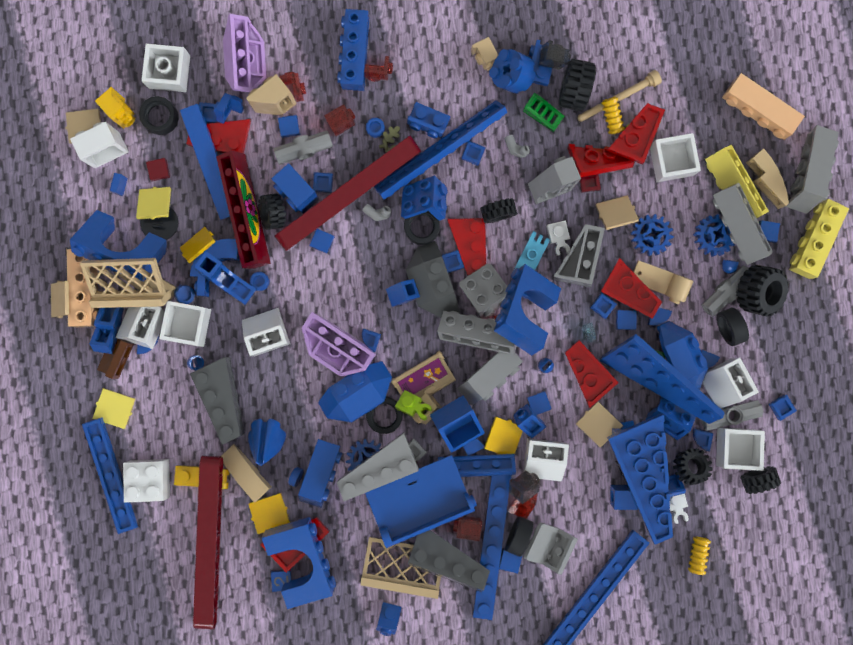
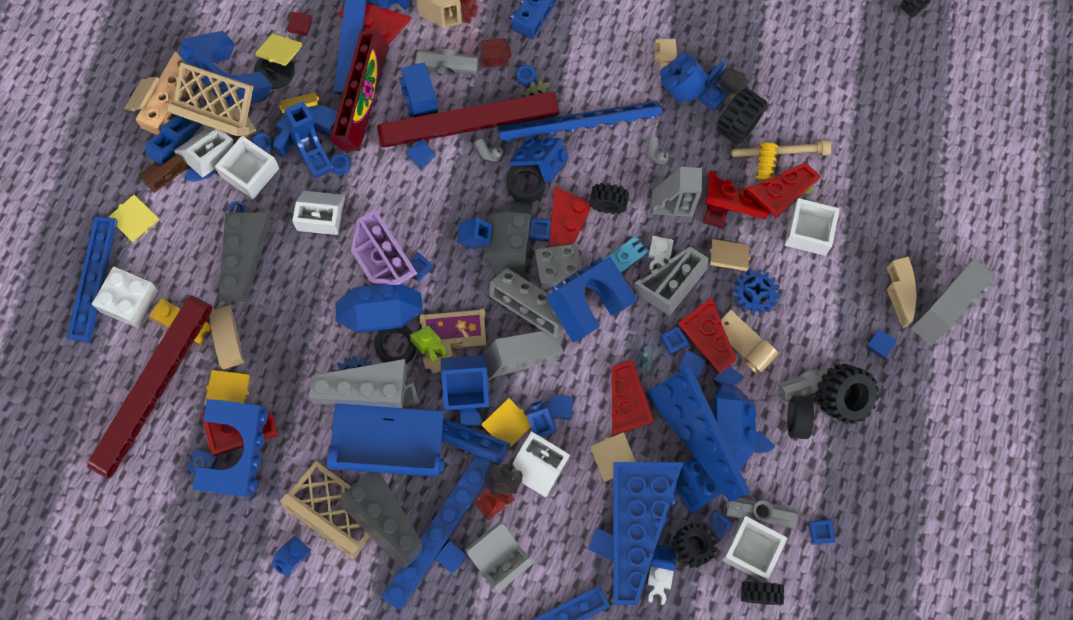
camera: 25 degrees right, 15 degrees down
blue tile [110,173,128,196] -> none
blue hat [248,419,286,466] -> none
black tyre [258,193,286,230] -> none
blue tile [278,115,300,138] -> none
blue tile [288,467,304,488] -> none
blue wedge [298,439,343,508] -> none
blue tile [313,172,333,193] -> none
clear red bracket [364,56,393,82] -> none
blue bracket [407,102,451,139] -> none
clear red brick [453,516,482,541] -> none
blue tile [461,141,486,166] -> none
black tyre [505,516,534,557] -> none
green slope [523,92,564,132] -> none
blue hinge [538,358,554,373] -> none
blue gear [693,214,735,257] -> none
white slope [702,358,759,409] -> none
light yellow brick [705,145,769,218] -> none
light grey brick [713,183,773,265] -> none
light nougat brick [722,73,805,140] -> none
blue hinge [722,260,739,274] -> none
light yellow brick [789,199,849,279] -> none

